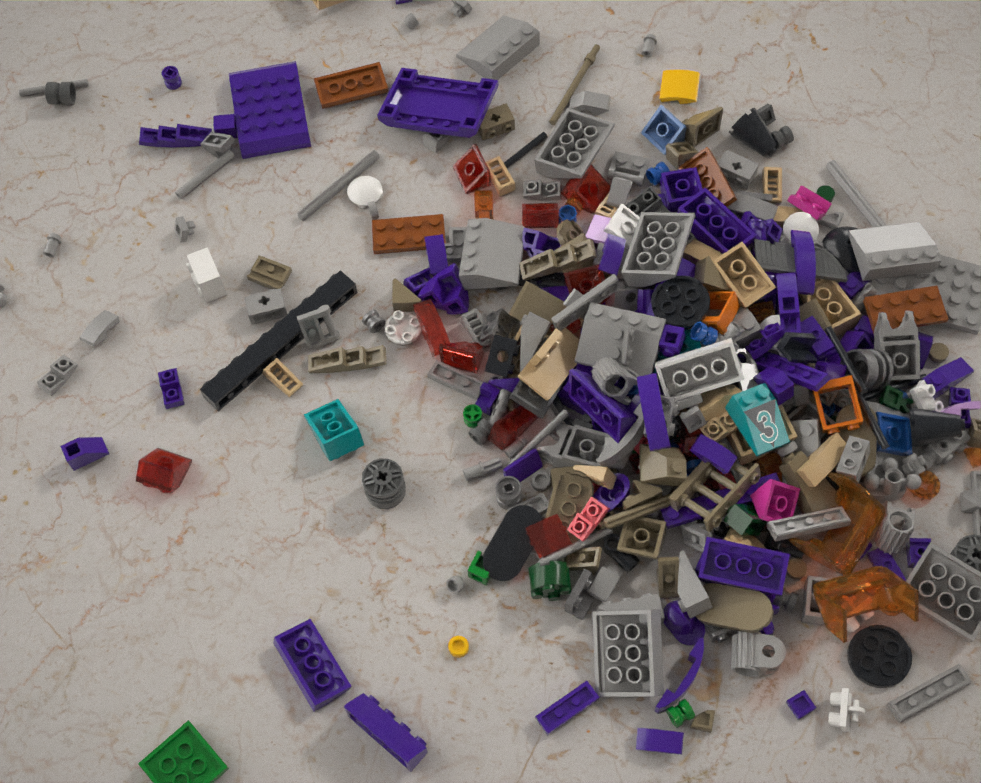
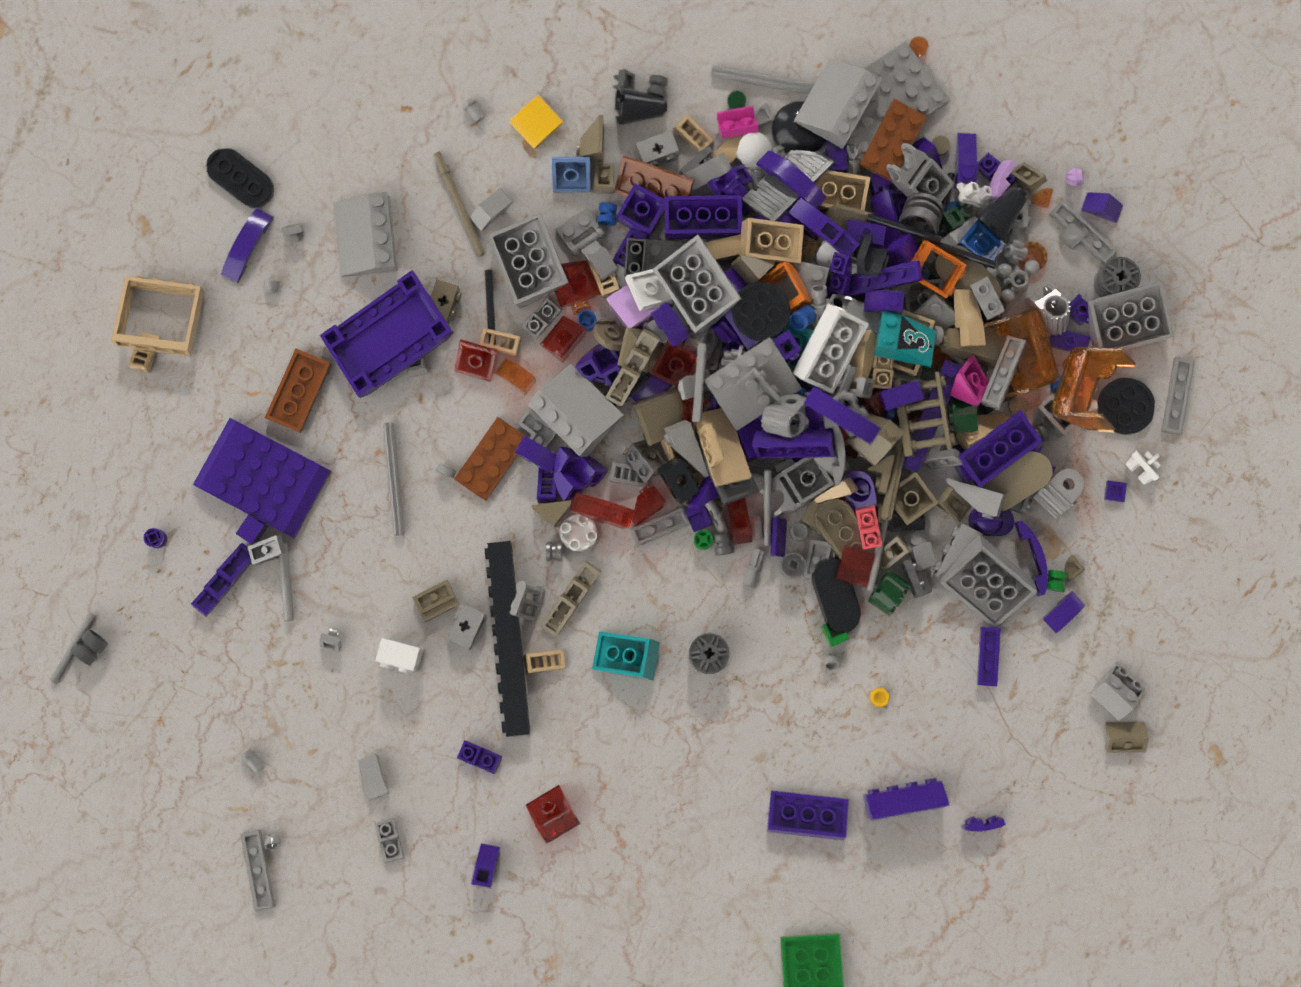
camera: 55 degrees left, 20 degrees up
white dish [347,176,383,208] -> none

